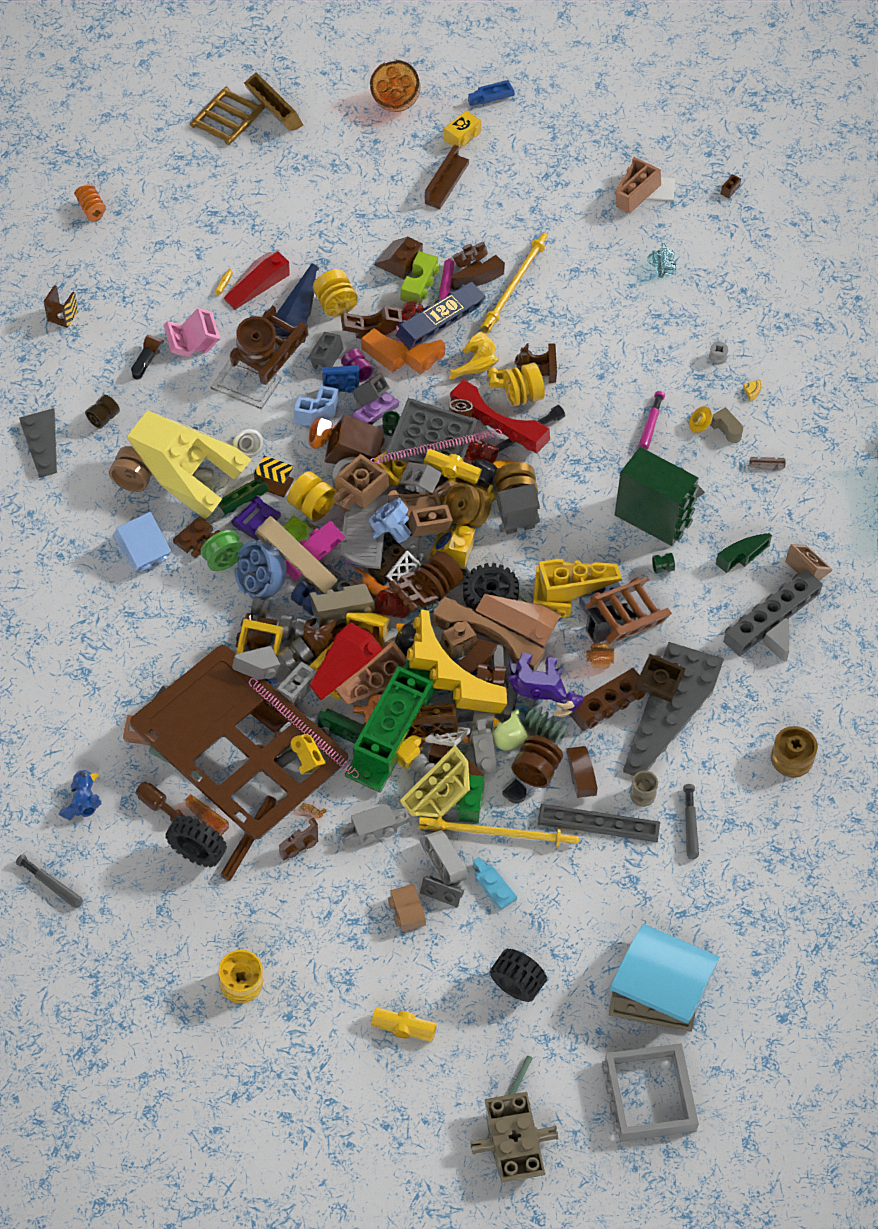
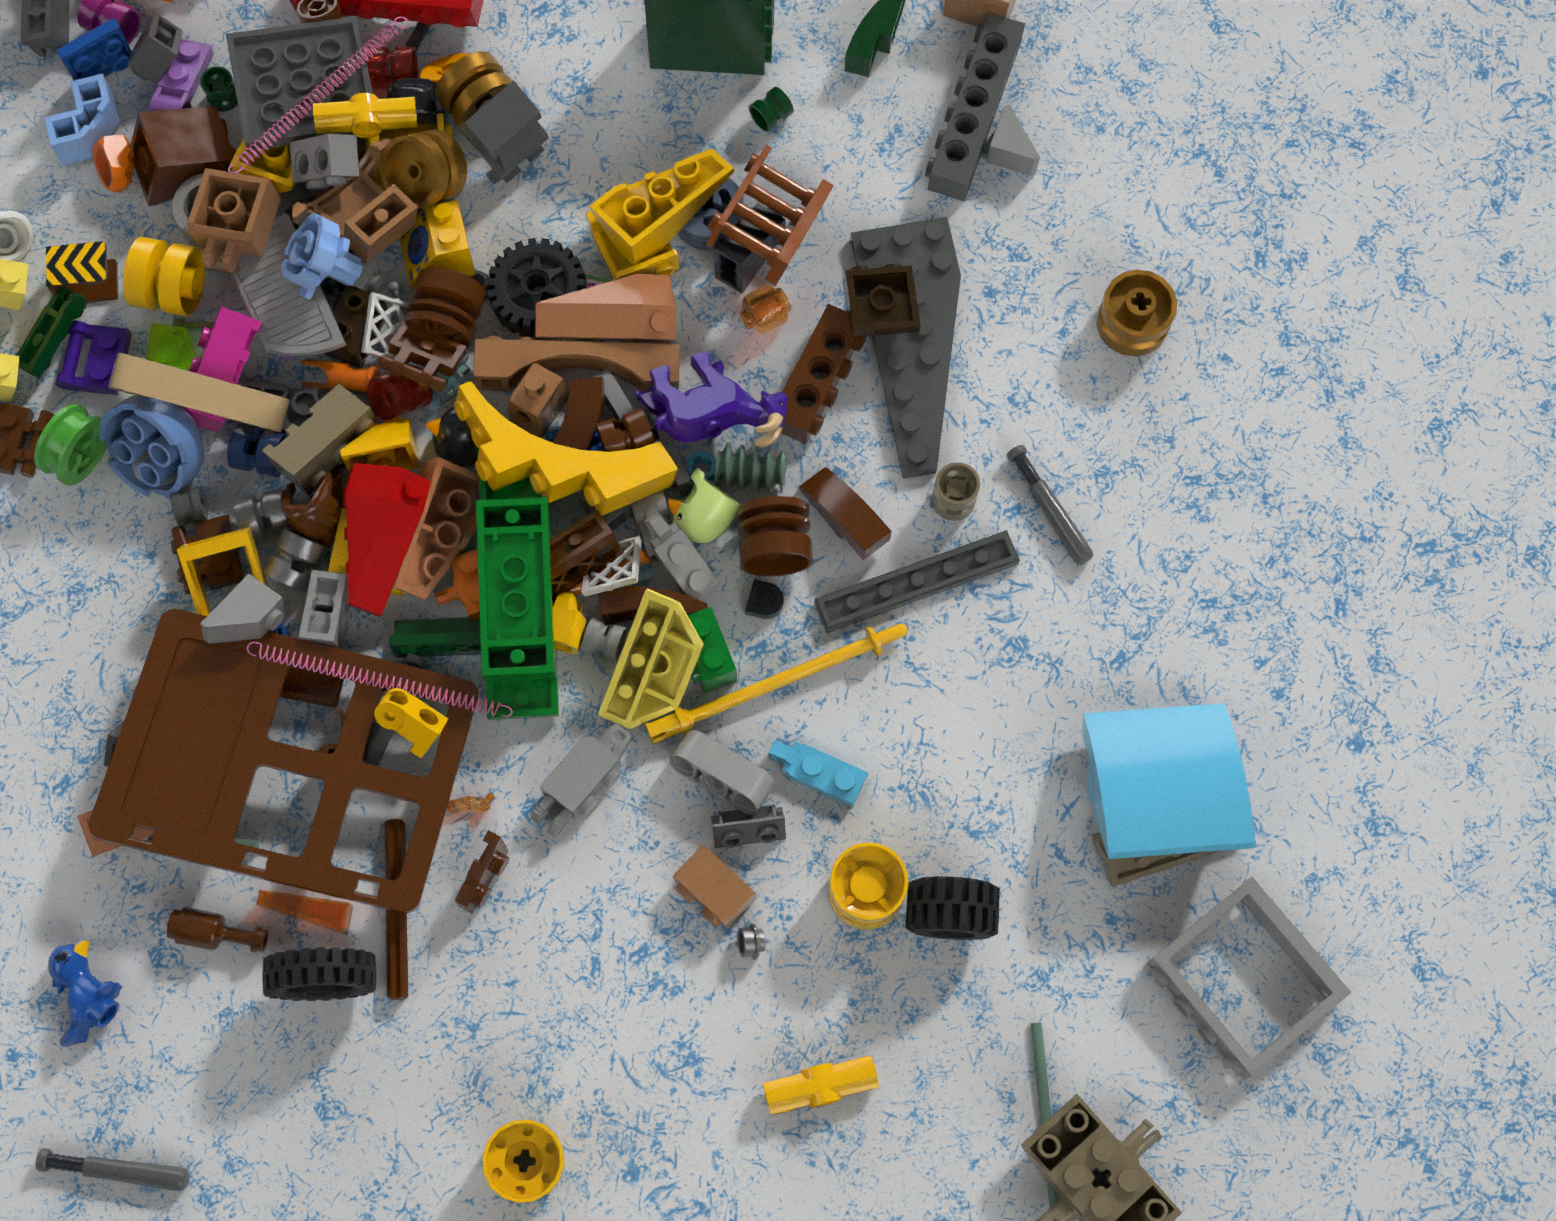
camera: 30 degrees left, 15 degrees up
none -> flat silver plate [737,923,766,960]
none -> yellow wheel [828,842,908,930]

